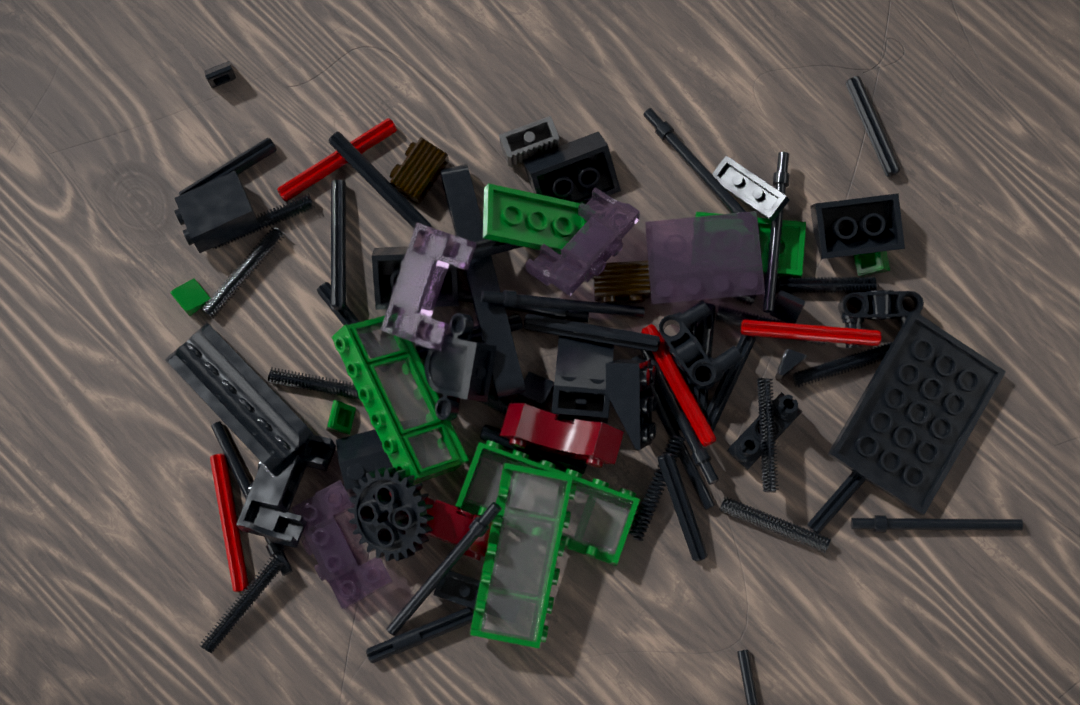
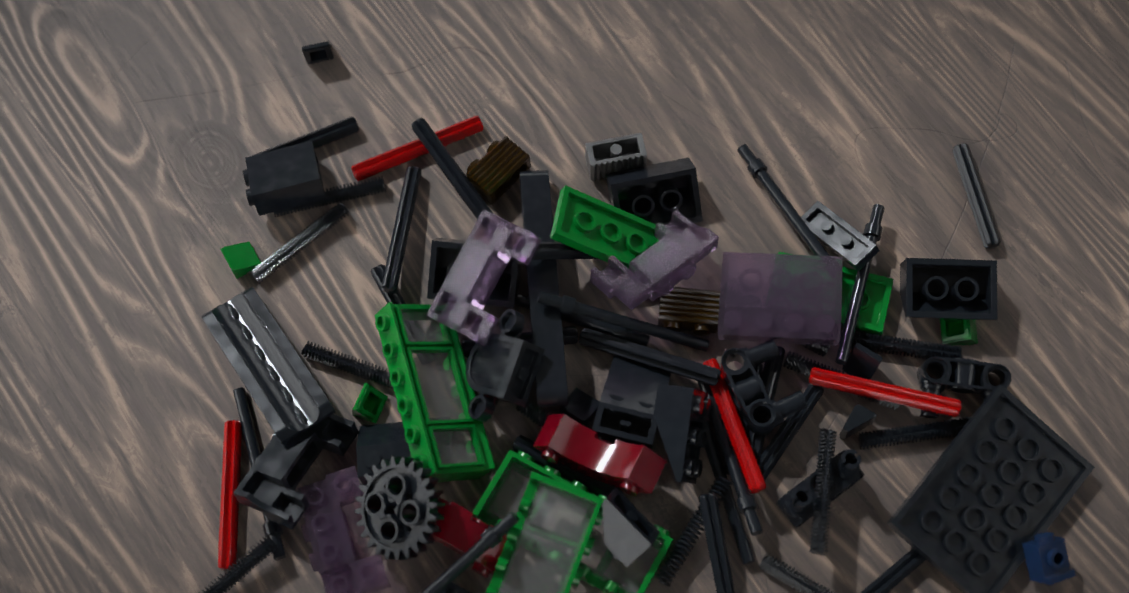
camera: 10 degrees right, 10 degrees down
none -> black slope [602,488,660,567]
none -> dark blue brick [1022,532,1076,585]

